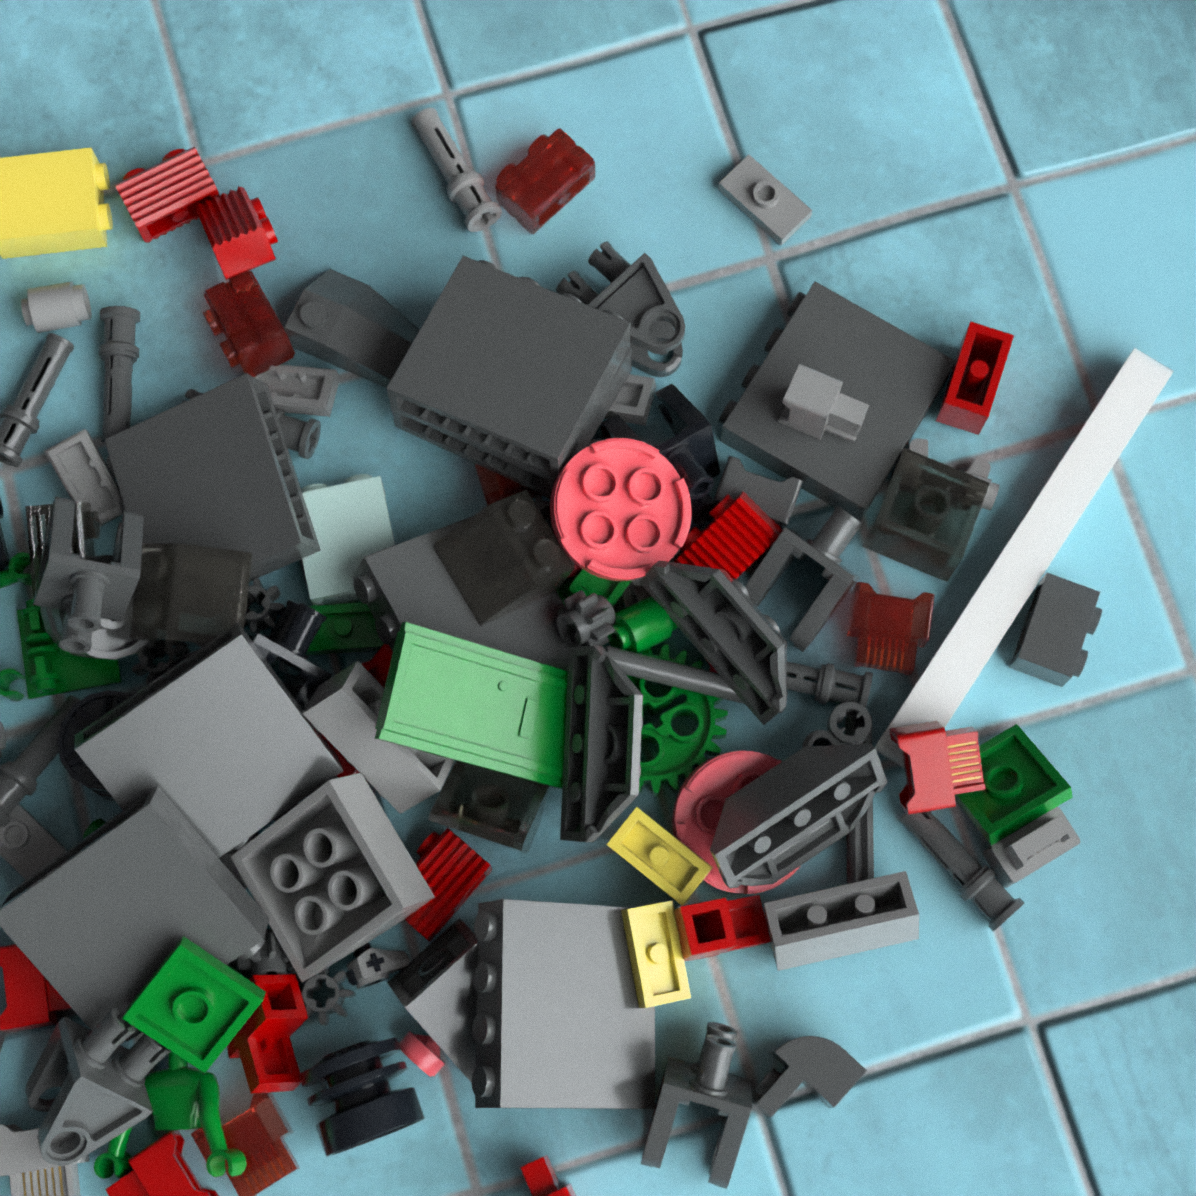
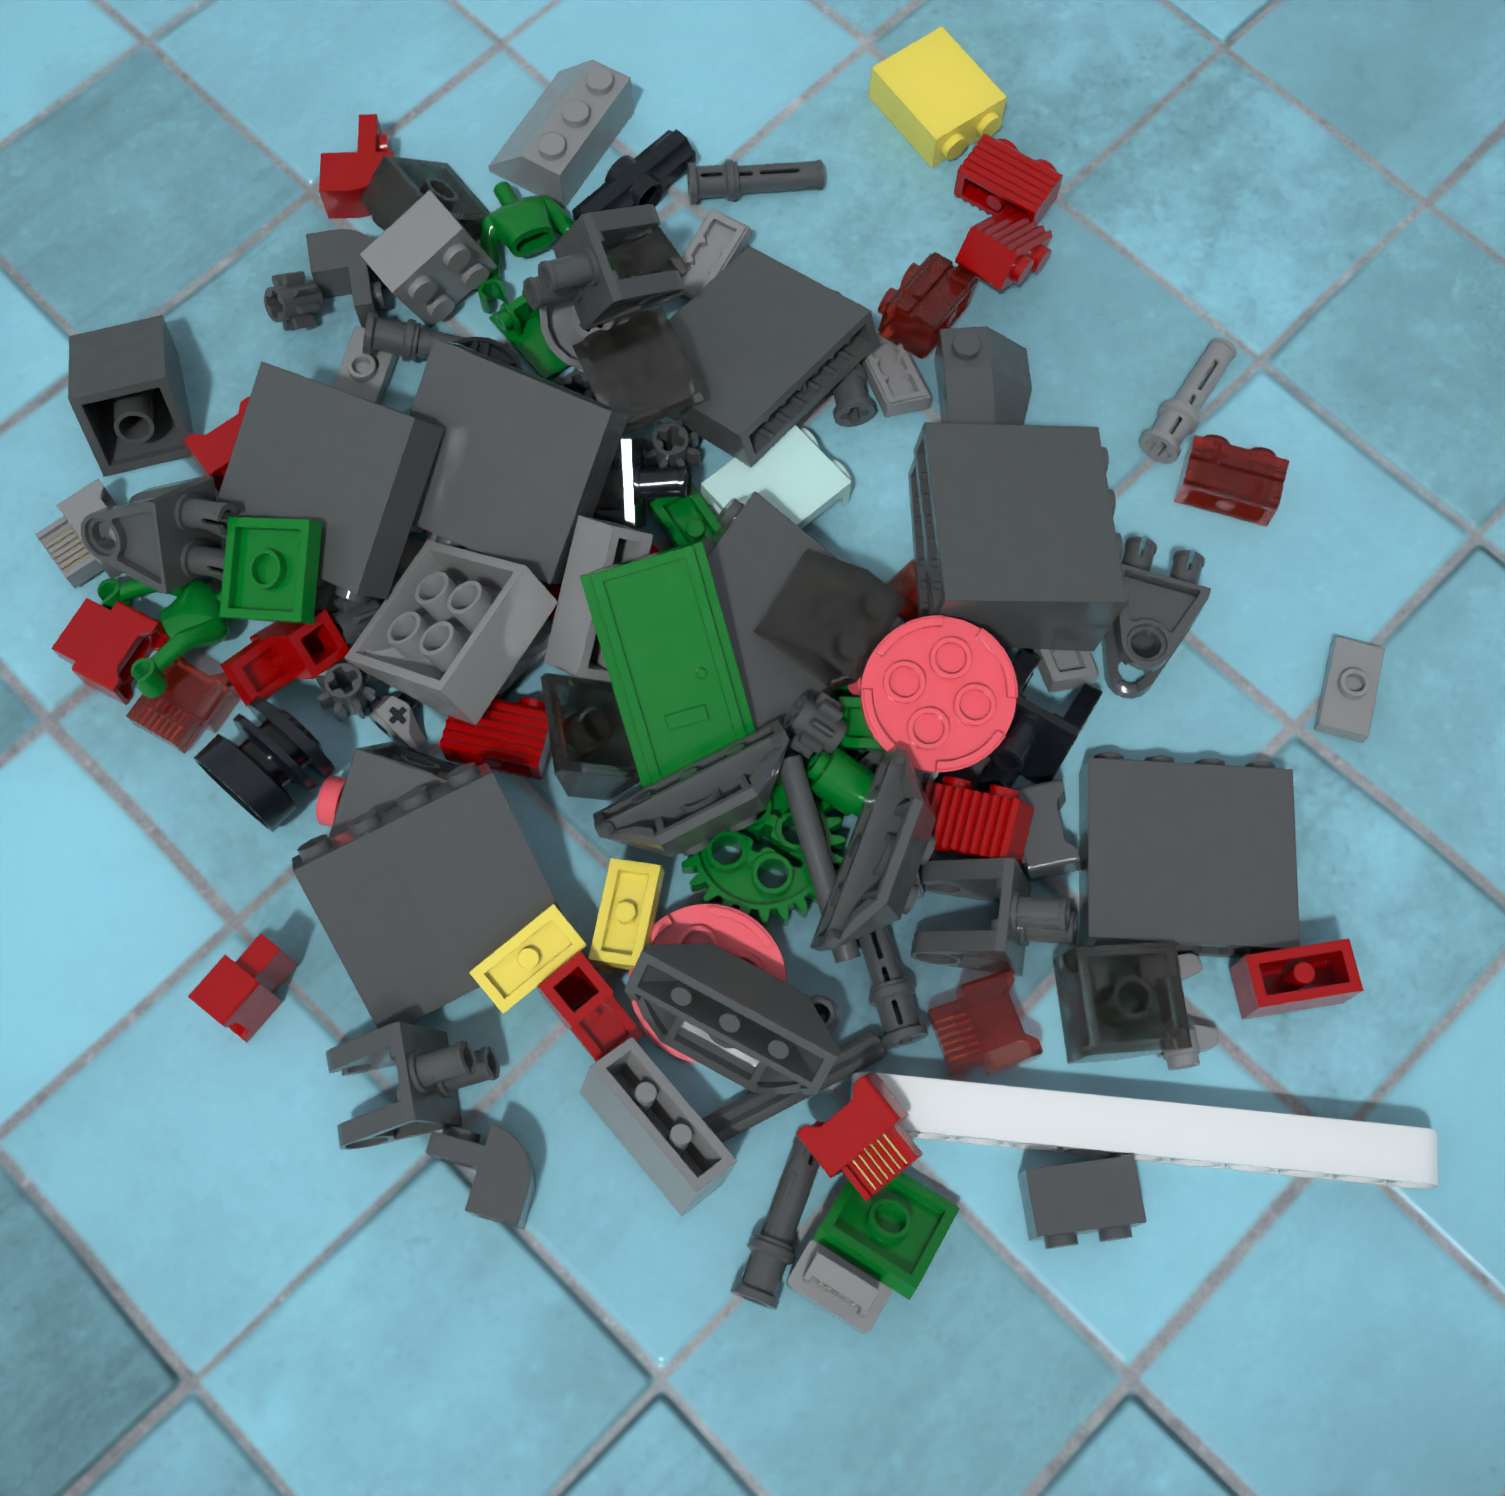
camera: 60 degrees right, 5 degrees down
light grey brick [21,281,92,333] -> none
dark grey pin [99,306,140,443] -> none
light grey piece [778,364,869,442] -> none
dark grey bush [826,702,872,745] -> none

